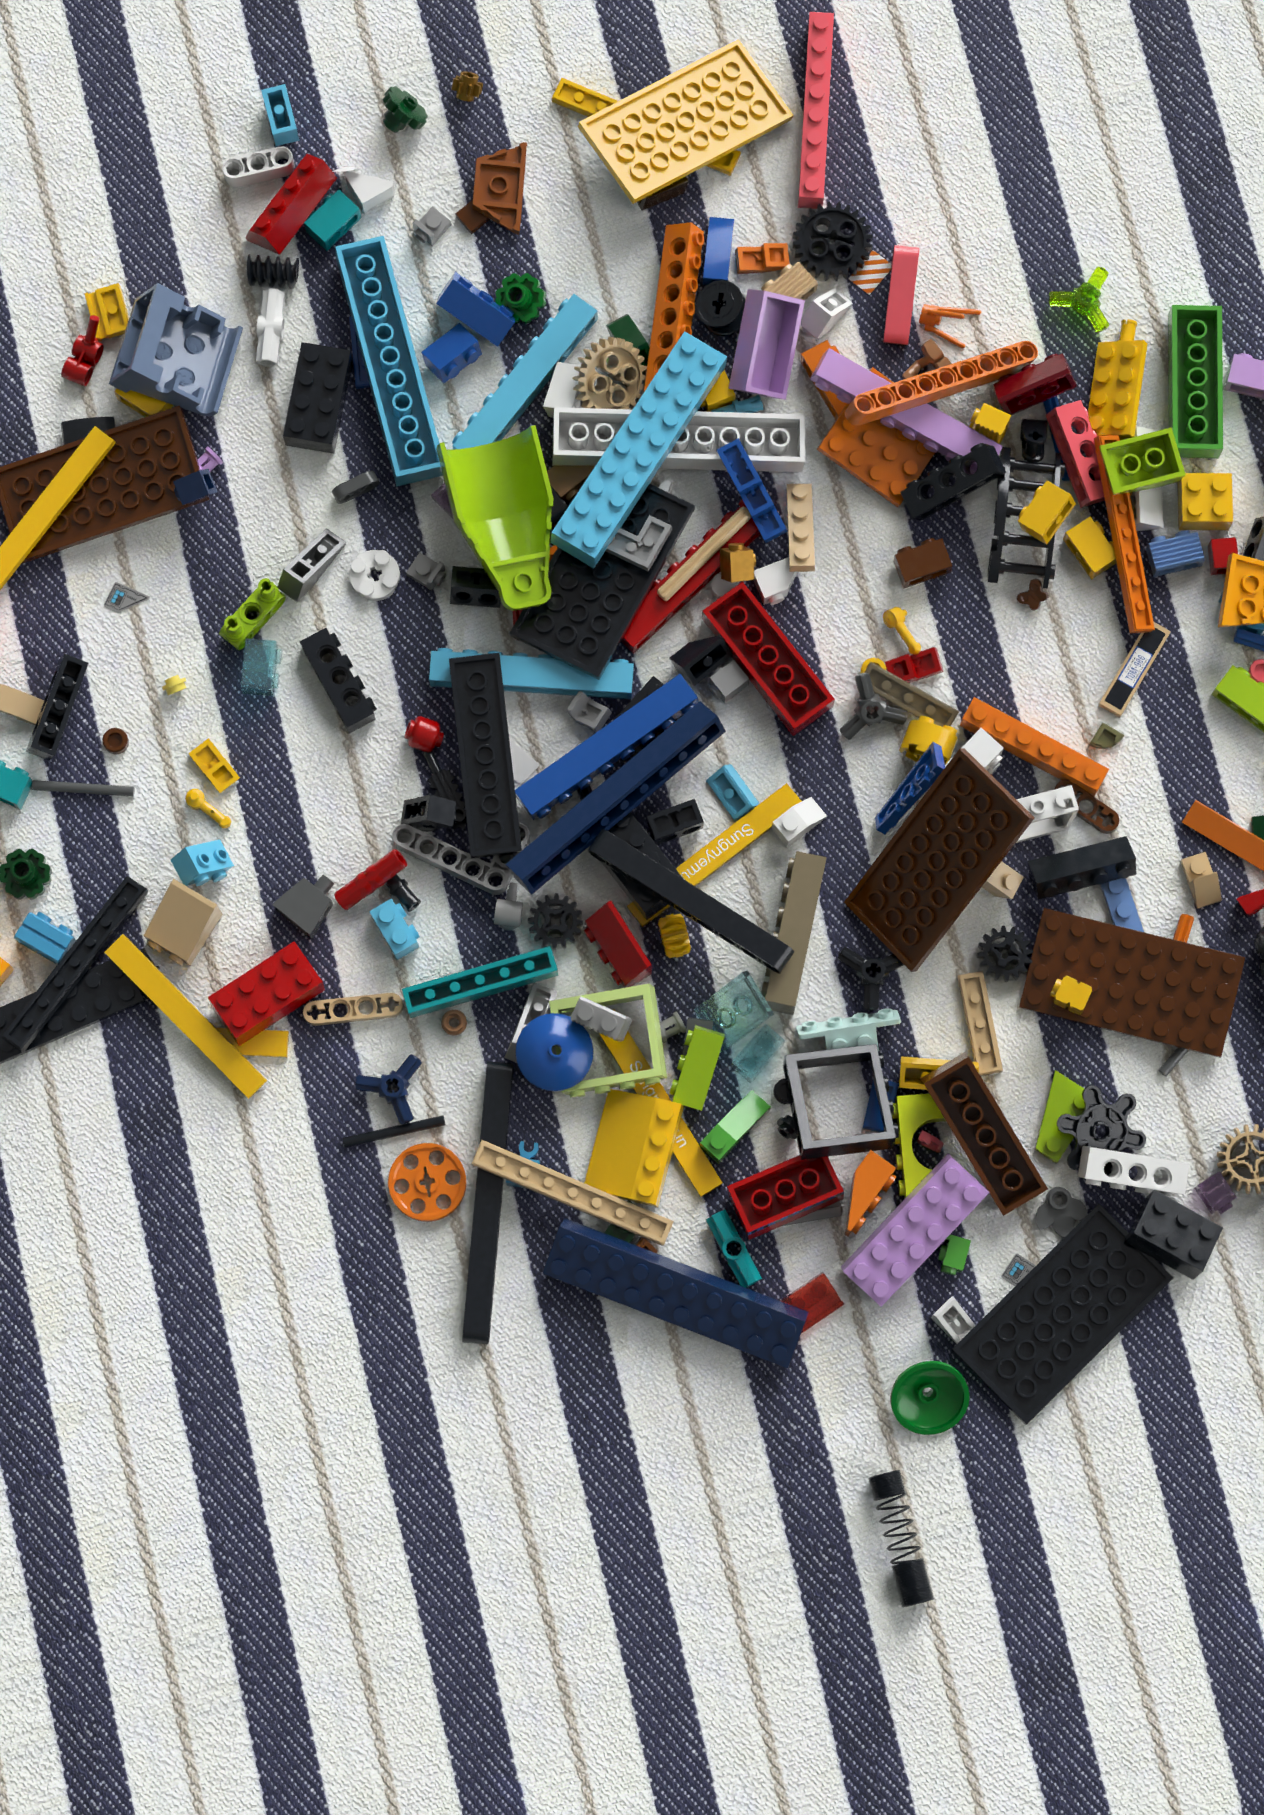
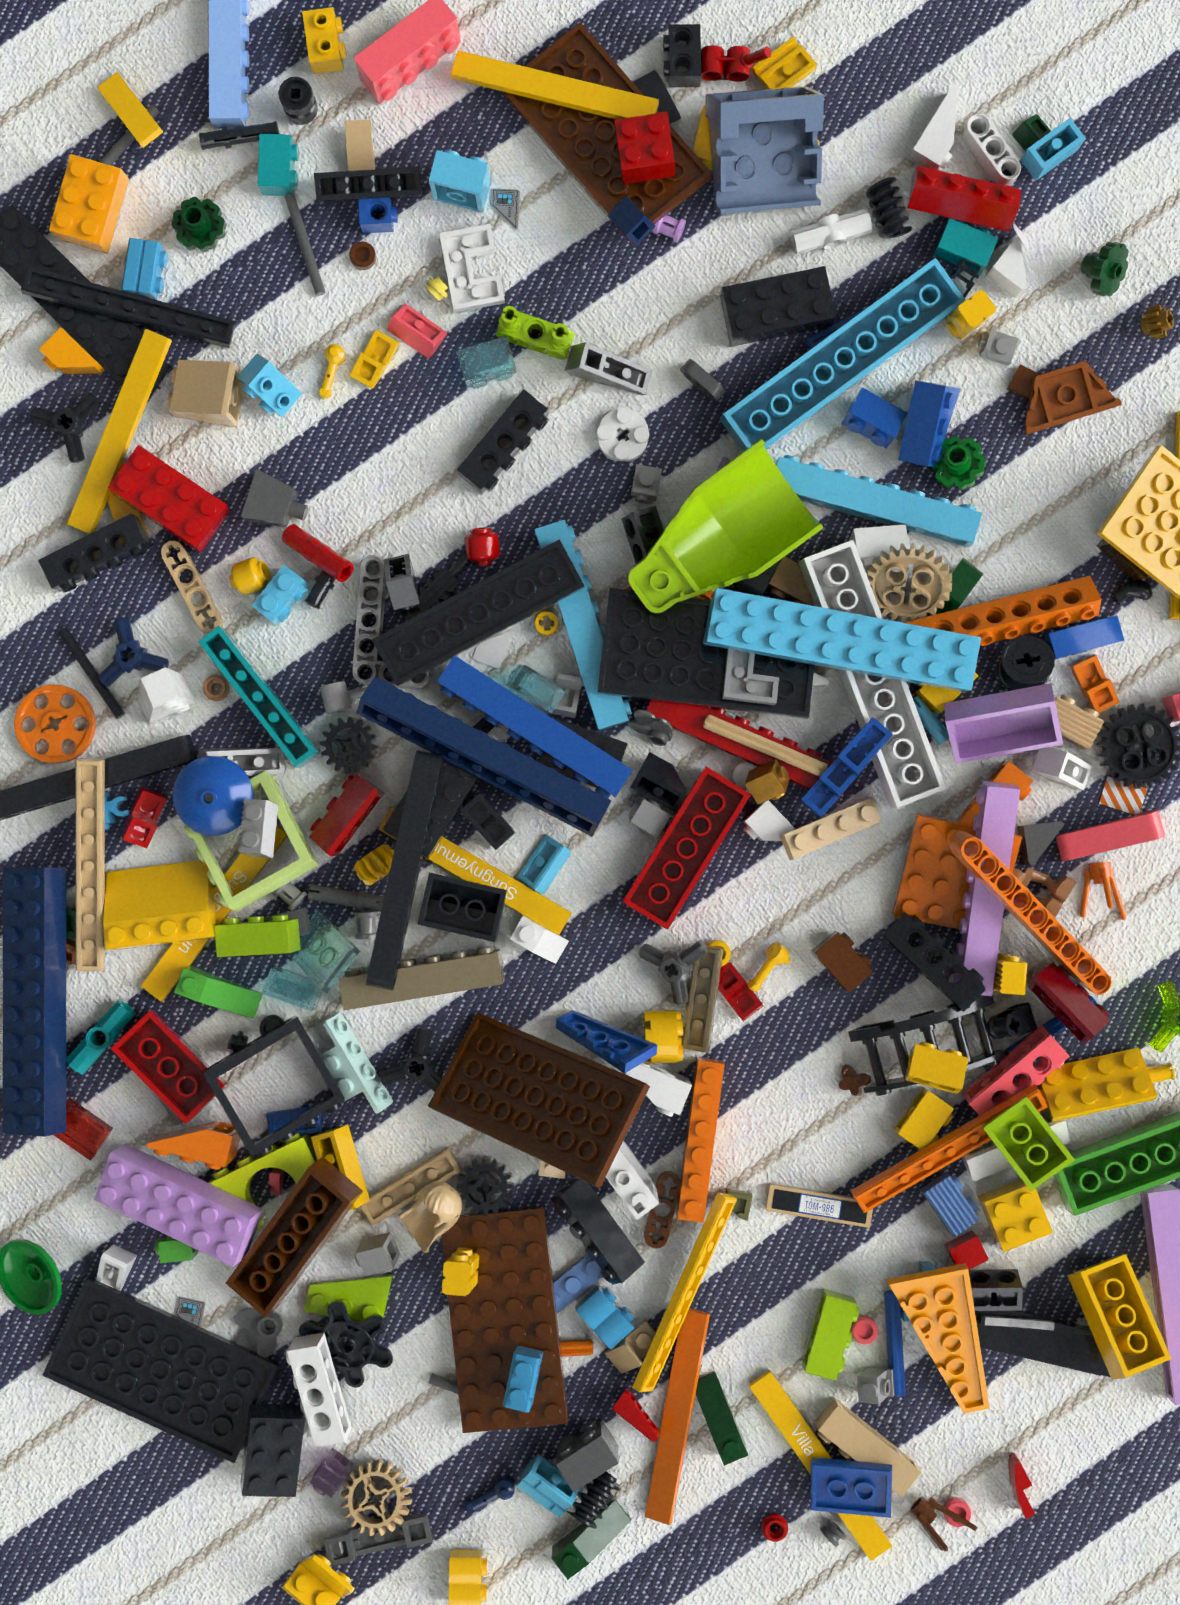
camera: 70 degrees right, 10 degrees up
none -> black bush [30,393,101,463]
none -> black brick [38,513,153,592]
none -> light orange slope [39,327,105,374]
none -> red slope [122,787,167,848]
none -> white wedge [137,667,196,724]
none -> yellow head [229,557,271,595]
none -> dark grey pin [308,884,384,912]
none -> light grey bush [354,911,378,939]
none -> light grey brick [355,1232,400,1276]
none -> blue brick [358,197,398,234]
none -> coral slope [388,304,447,358]
none -> tan piece [398,1181,462,1253]
none -> black slope [417,872,507,942]
none -> medium azure brick [429,150,491,213]
none -> white plate [439,224,505,313]
none -> dark azure brick [503,1346,543,1413]
none -> clear light blue brick [505,664,566,714]
none -> yellow bush [535,611,558,636]
none -> dark azure brick [575,1284,635,1349]
none -> red brick [614,111,675,185]
none -> dark grey plate [627,709,673,746]
none -> yellow tile [632,1193,737,1392]
none -> black brick [663,24,701,88]
none -> white slope [909,83,959,170]
none -> yellow brick [946,290,996,340]
none -> black piece [949,260,980,298]
none -> dark green slope [1012,114,1051,152]
none -> dark grey slope [1017,821,1064,866]
none -> black arm [1111,581,1153,605]

